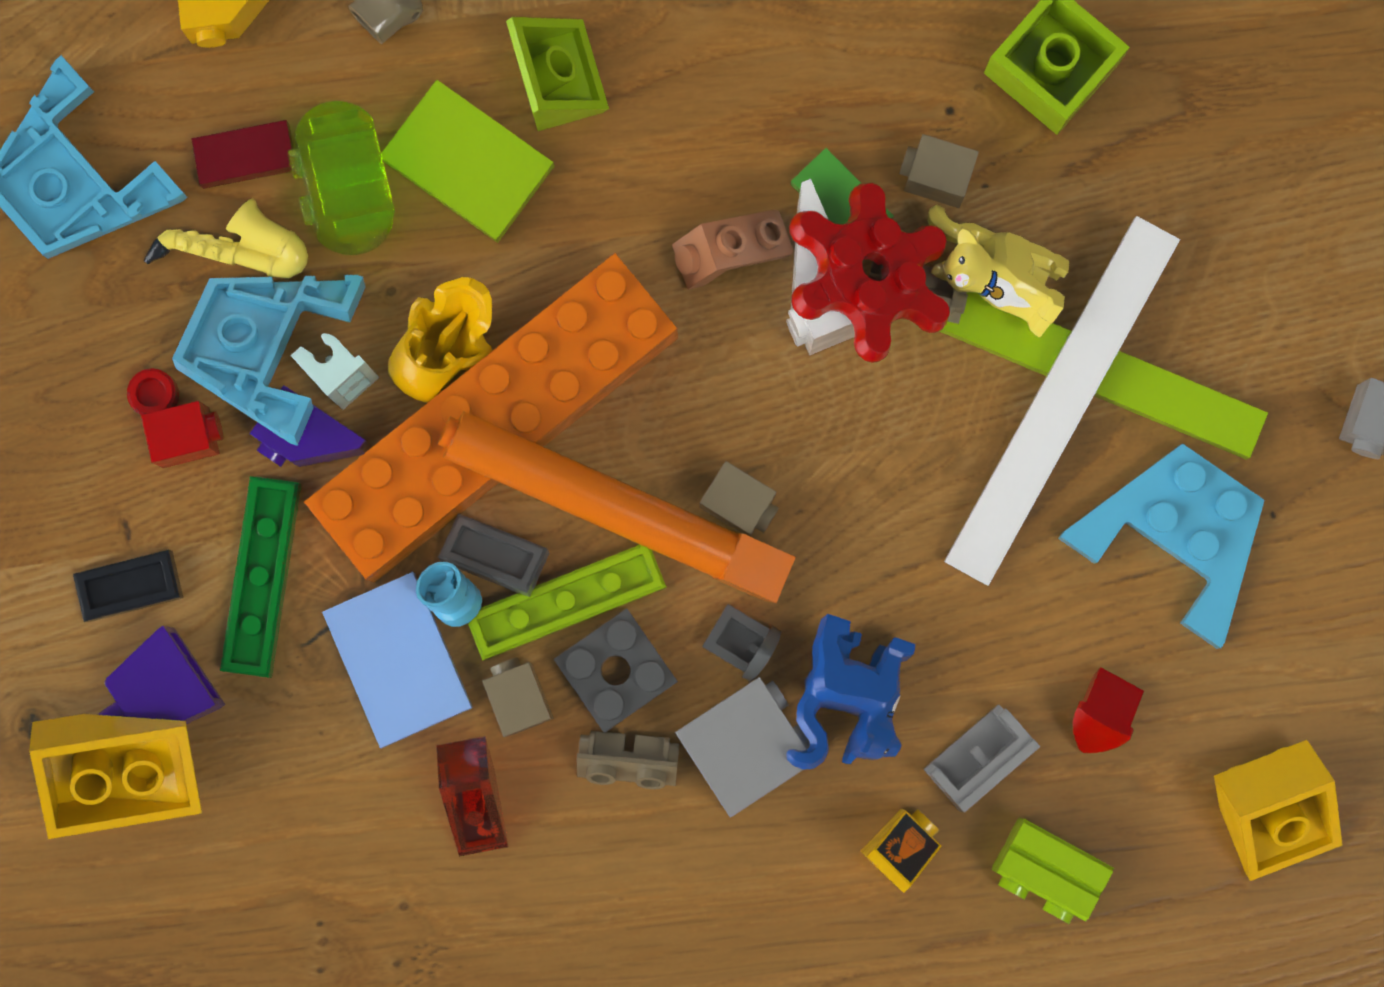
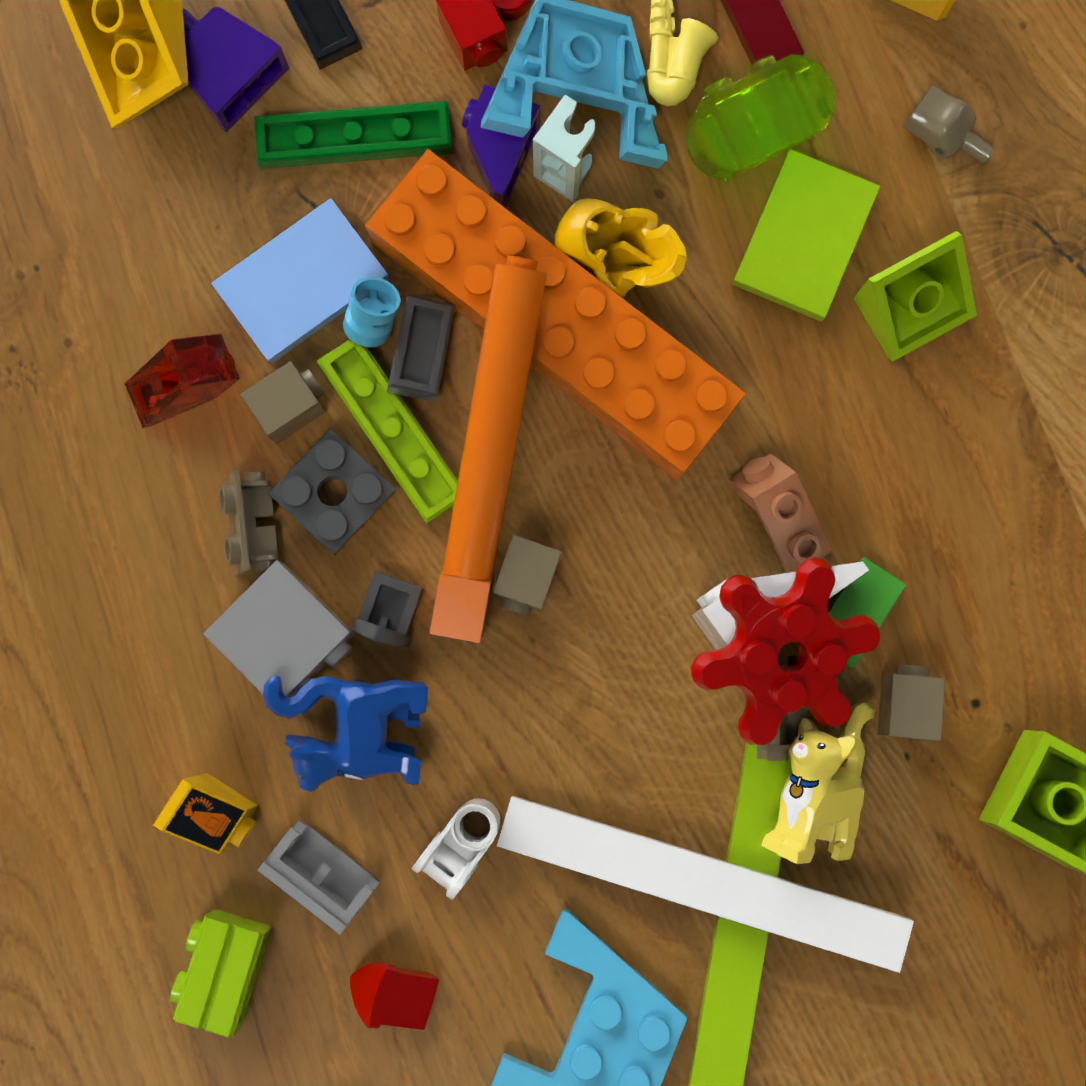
camera: 75 degrees right, 0 degrees up
none -> white piece [411,798,501,900]

